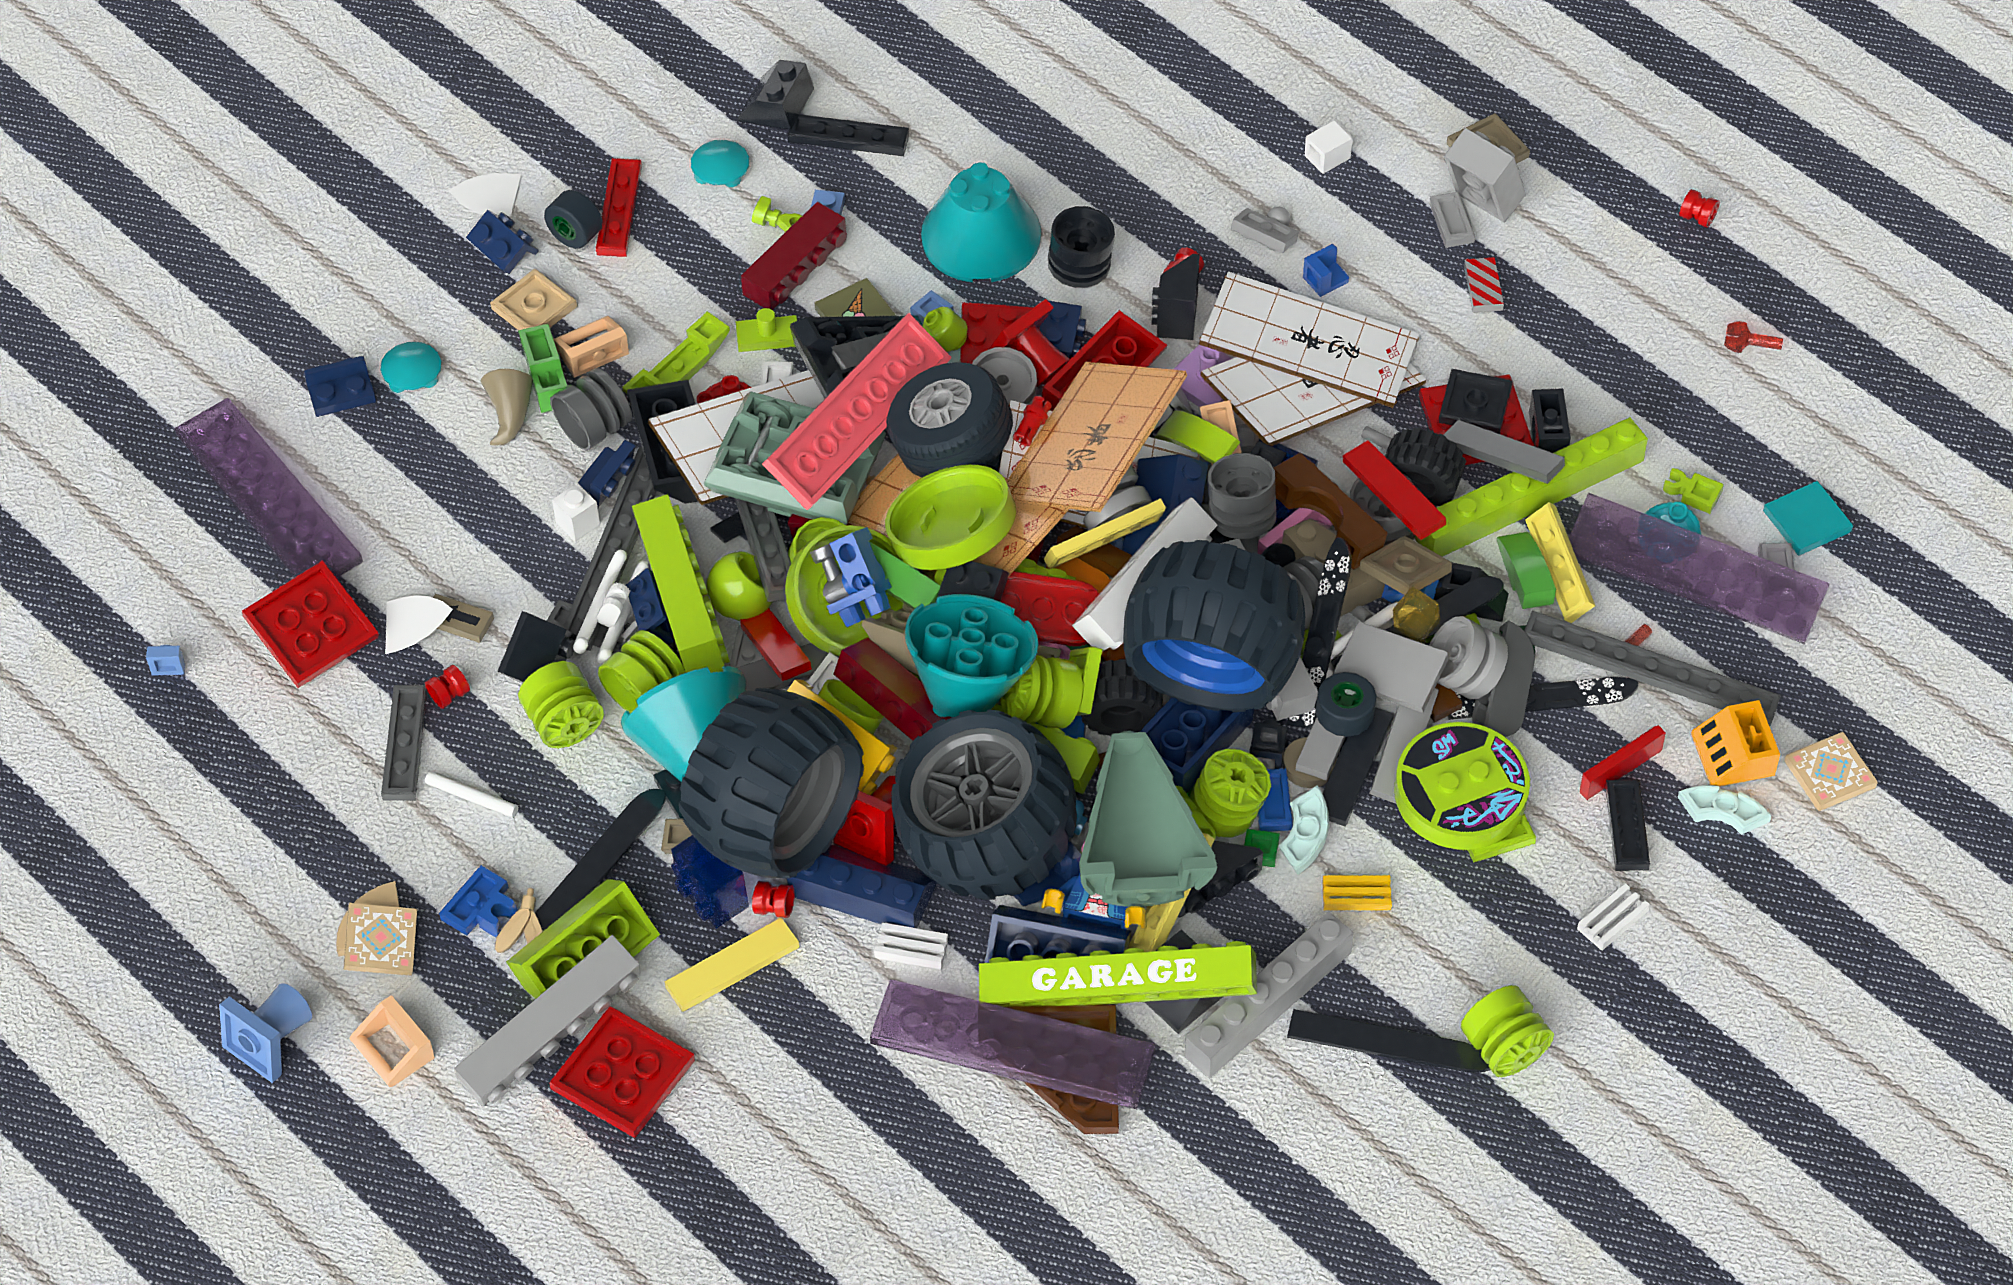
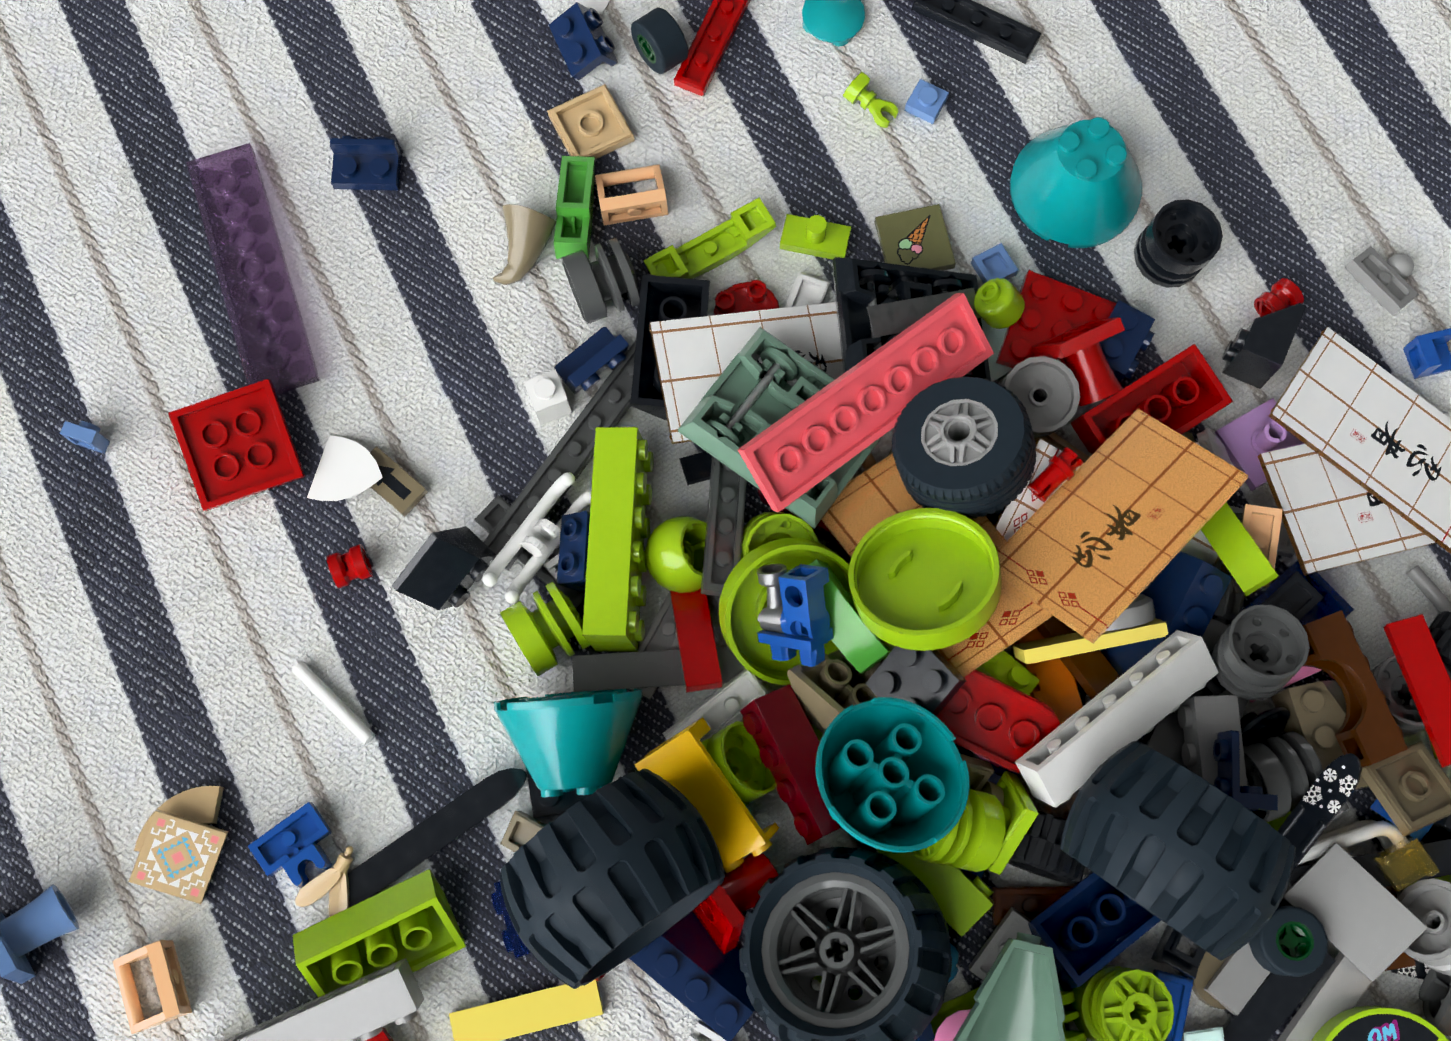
camera: 20 degrees right, 20 degrees up
teal dish [380,342,442,393] -> none
dark grey tile [381,685,427,801] -> none
lime wheel [518,661,604,749] -> none
dark red brick [741,202,847,310] -> none

